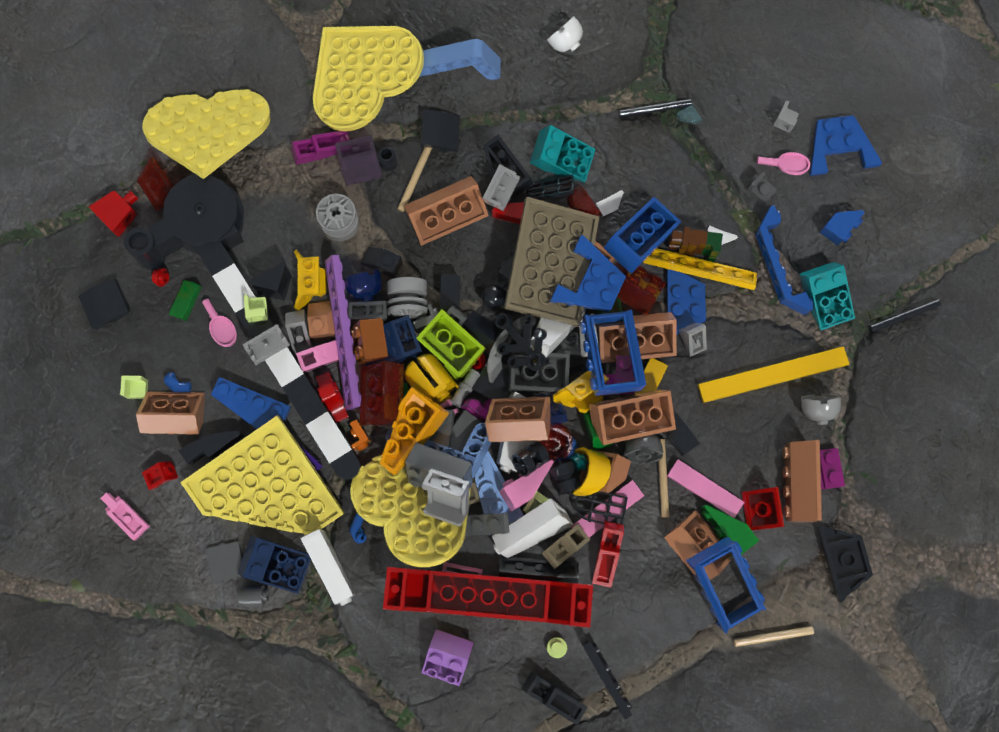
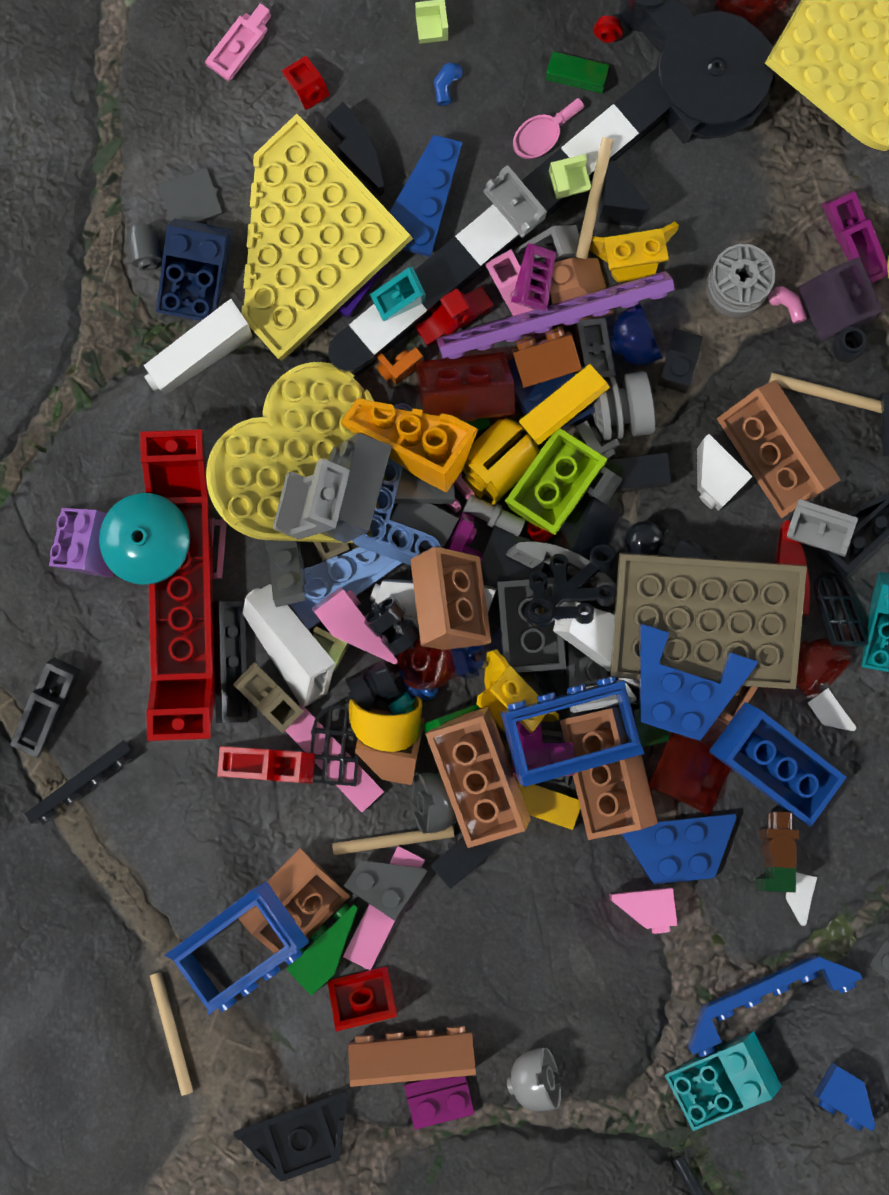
camera: 85 degrees right, 5 degrees up
nougat slope [136,391,205,435] -> none
blue arm [349,514,367,543] -> none
yellowish green plate [547,637,567,658] -> none
yellow tile [643,248,757,290] -> none
light grey slope [678,322,707,357] -> none
yellow tile [697,346,850,403] -> none
none -> teal dish [99,493,190,585]
none -> dark grey wing [344,860,427,921]
none -> teal slope [370,267,426,321]
none -> magenta slope [511,243,556,312]
none -> yellow tile [519,364,610,445]
none -> tan bar [575,137,614,259]
none -> bright pink slope [609,887,677,934]
none -> white slope [697,434,752,511]
none -> bright pink arm [768,286,807,324]

